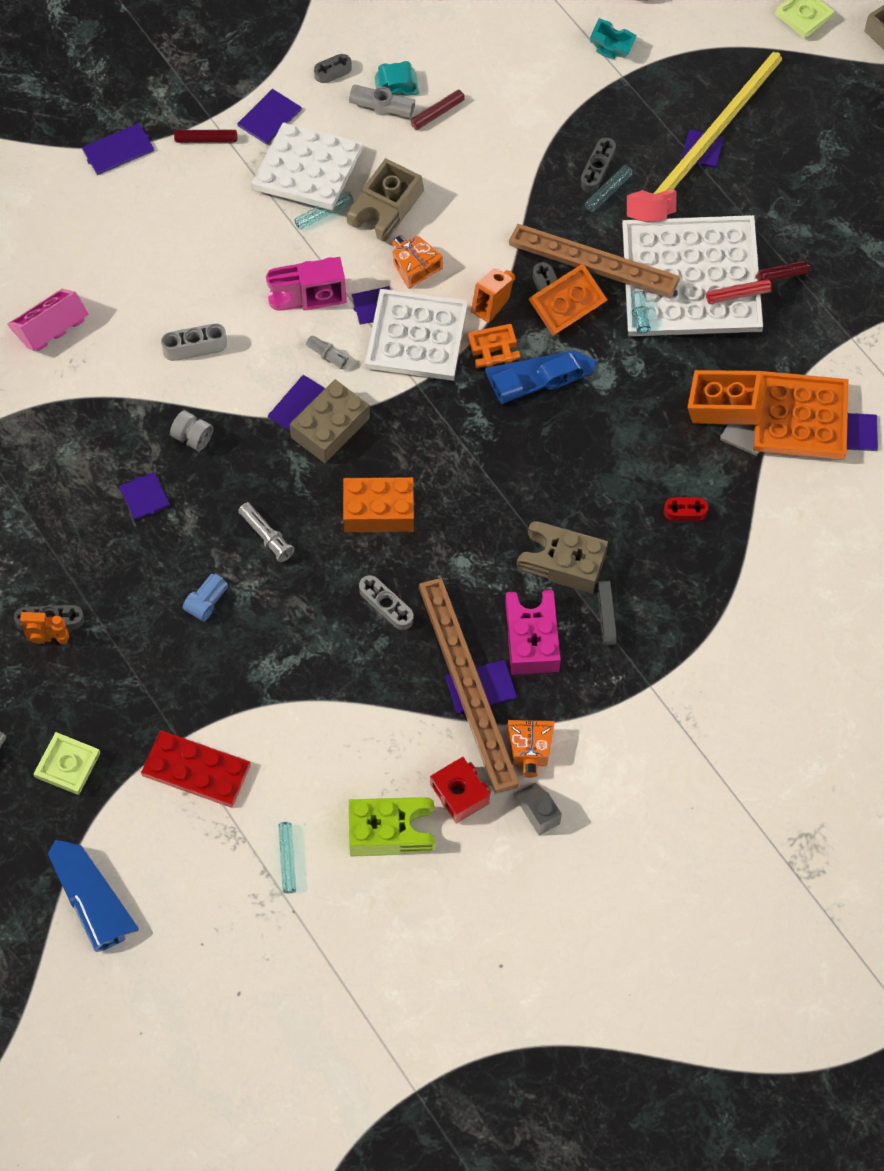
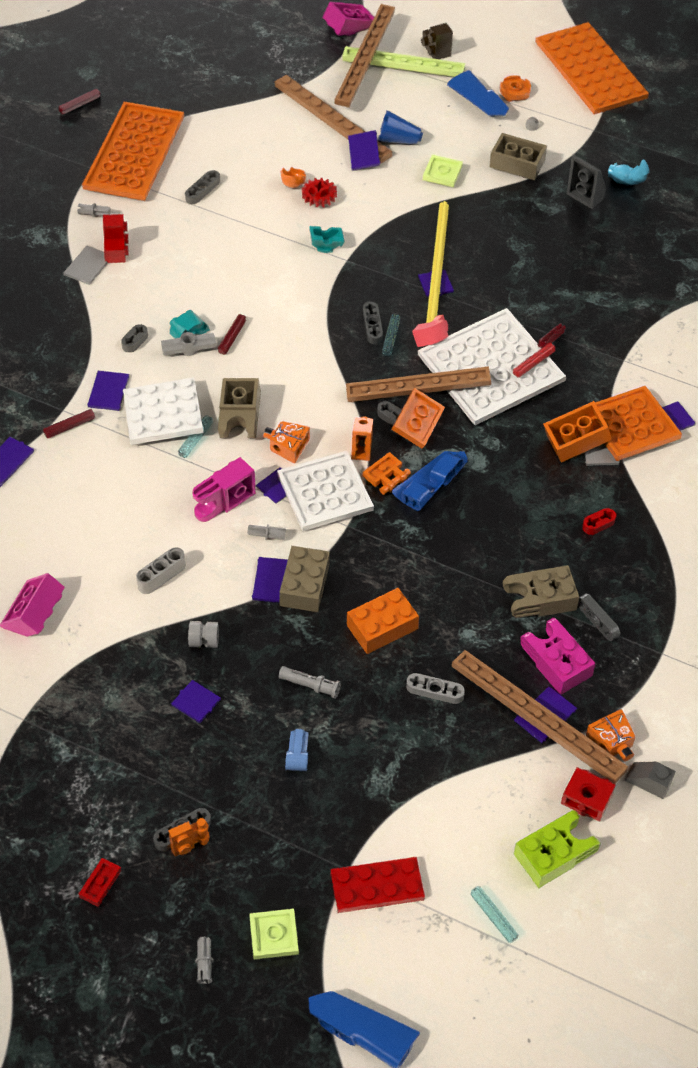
camera: 30 degrees left, 10 degrees down
clear light blue axle [631,290,651,334] -> none

